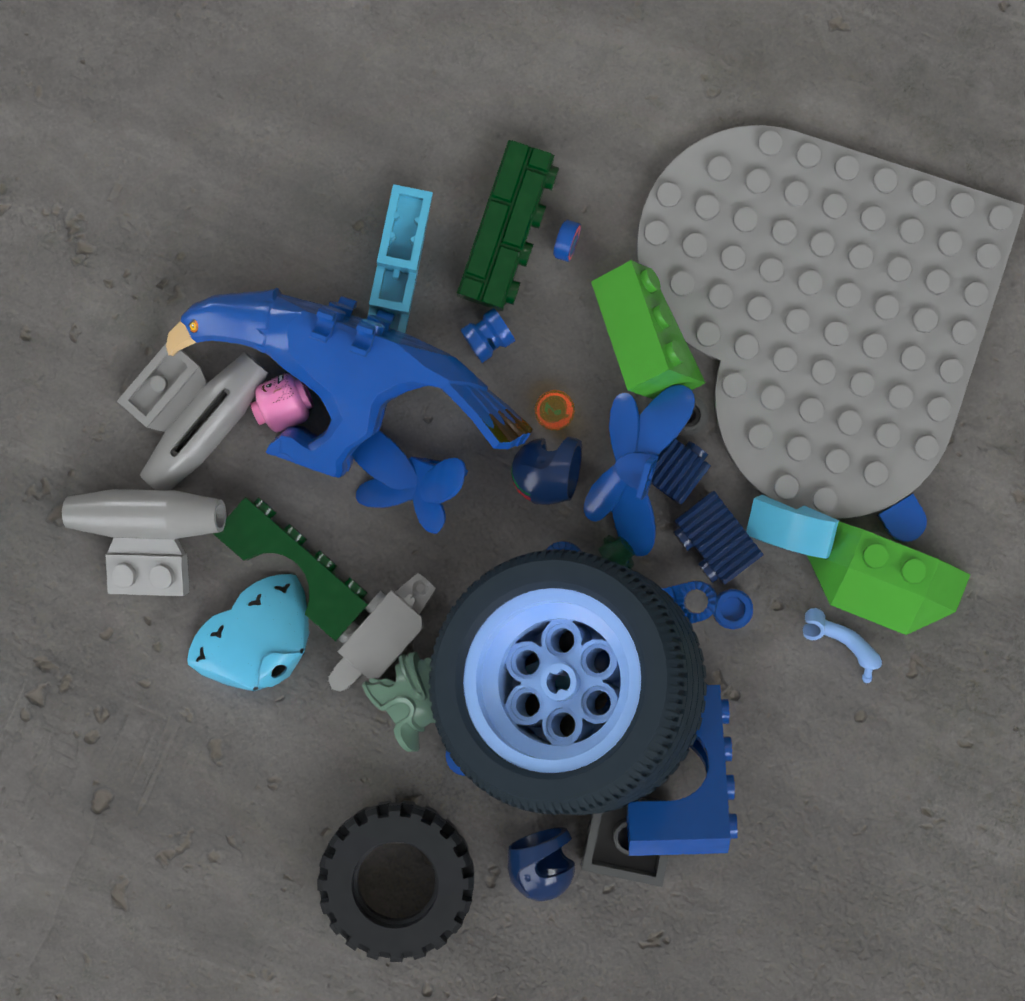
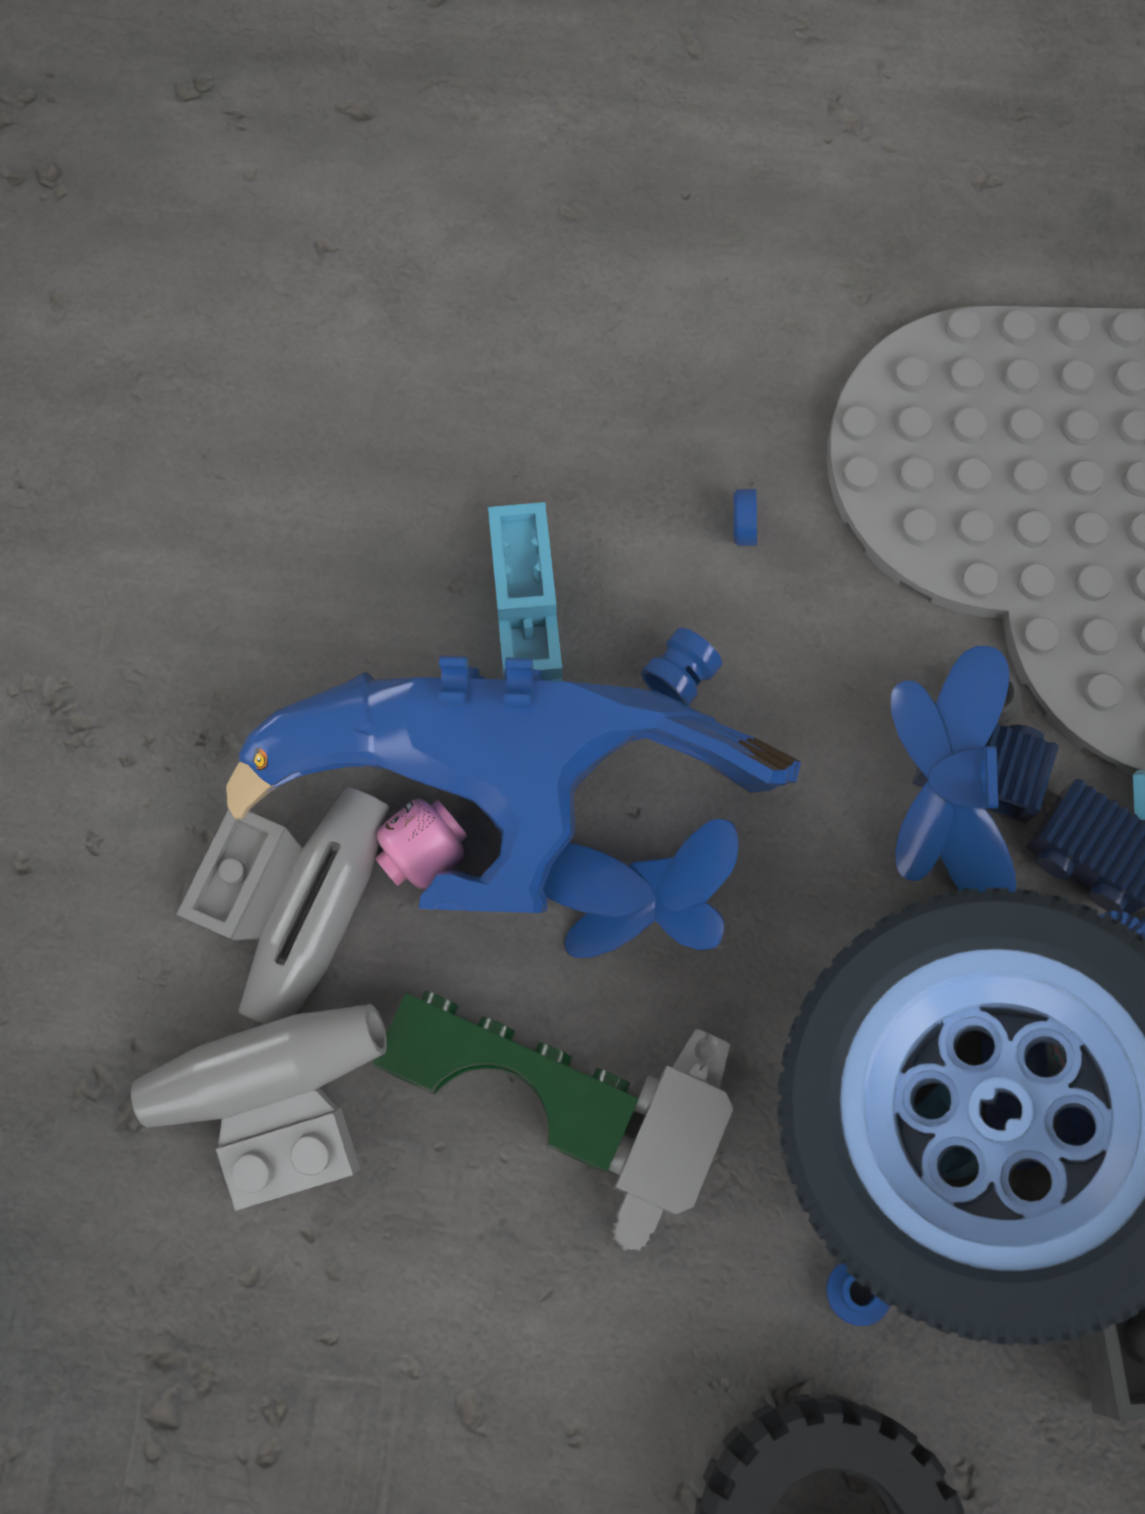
camera: 20 degrees left, 15 degrees down
medium azure piece [187,574,310,691] -> none
sand green helmet [362,651,436,752] -> none
dark green brick [457,140,559,312] -> none
dark blue helmet [508,827,575,901] -> none
dark blue helmet [511,436,582,505] -> none
clear yellow tile [535,390,575,431] -> none
bright green wedge [591,260,706,399] -> none

